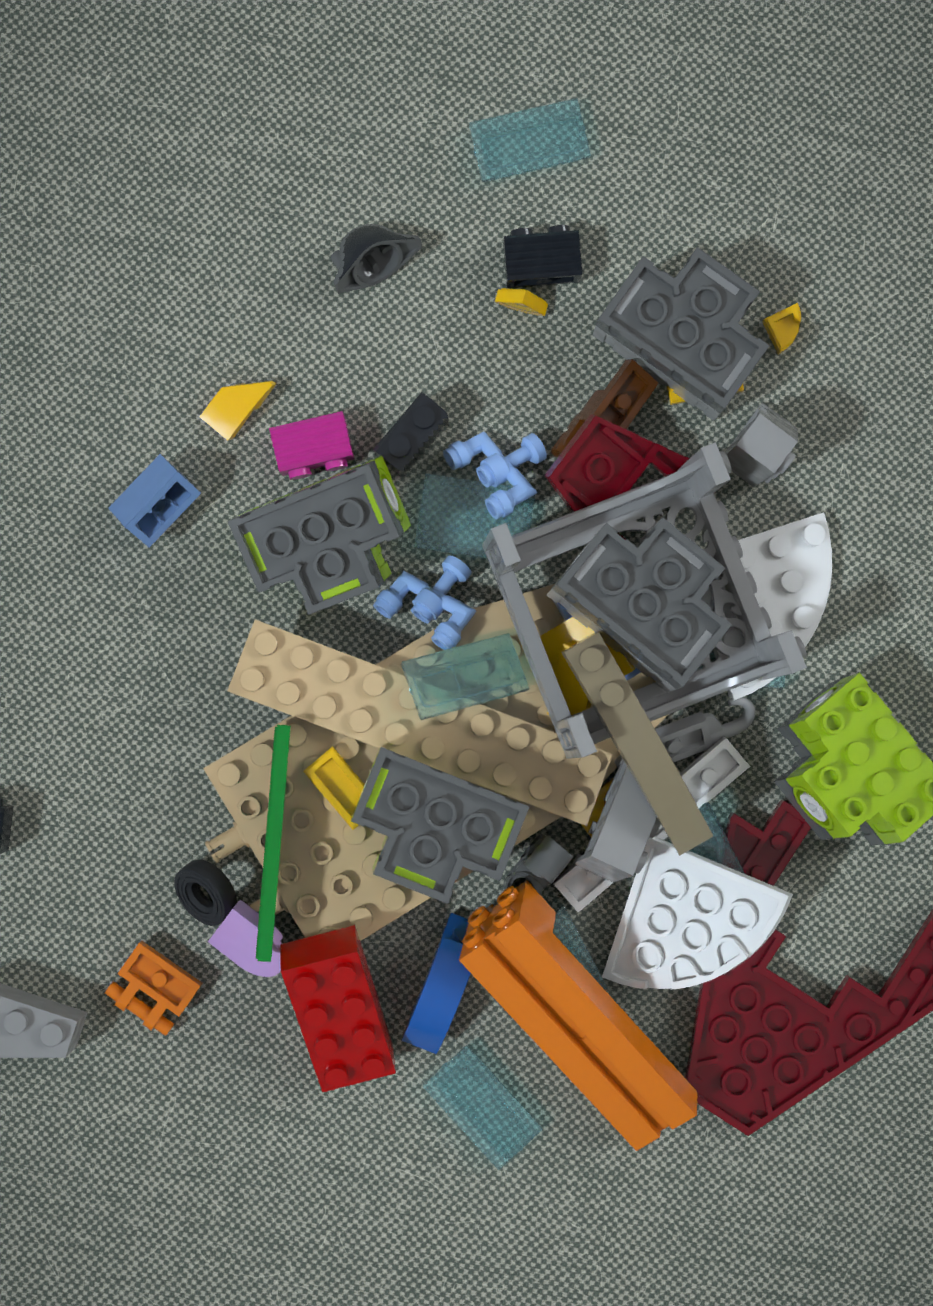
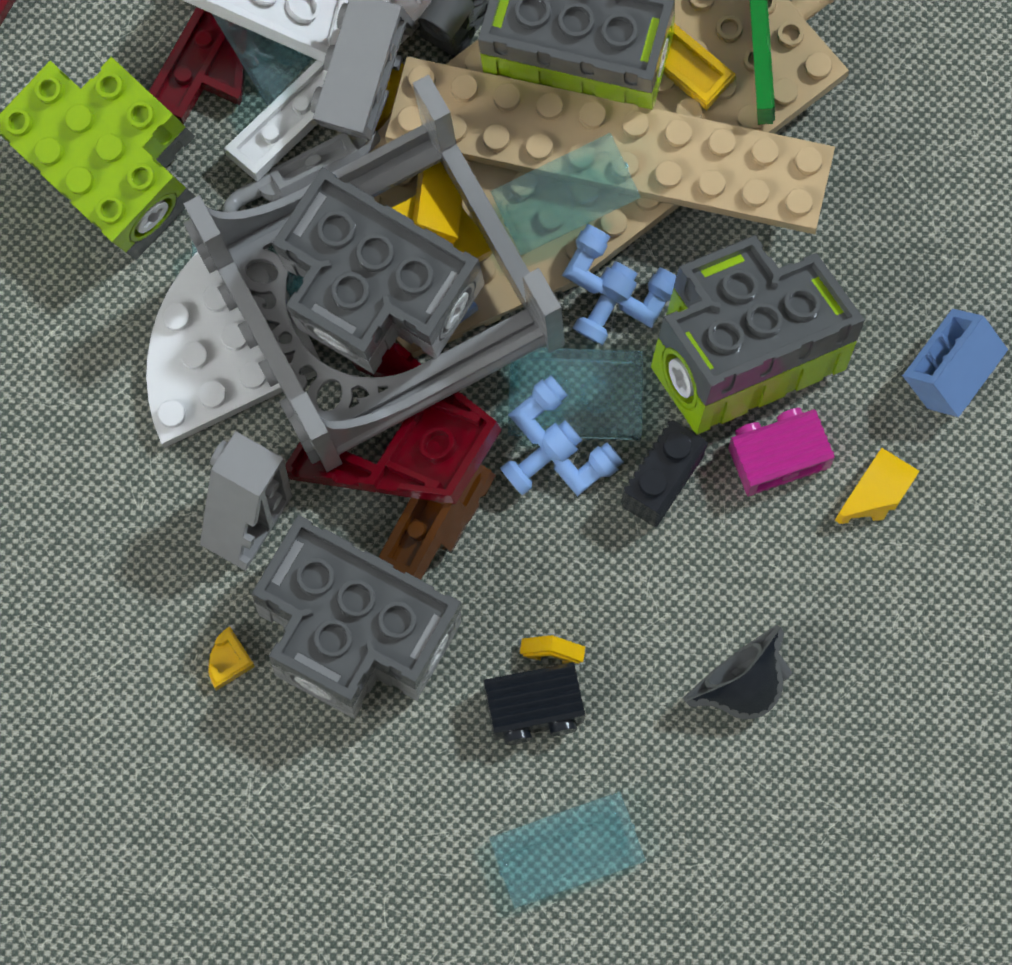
camera: 170 degrees right, 15 degrees down
dark tan slope [561,632,713,856] -> none

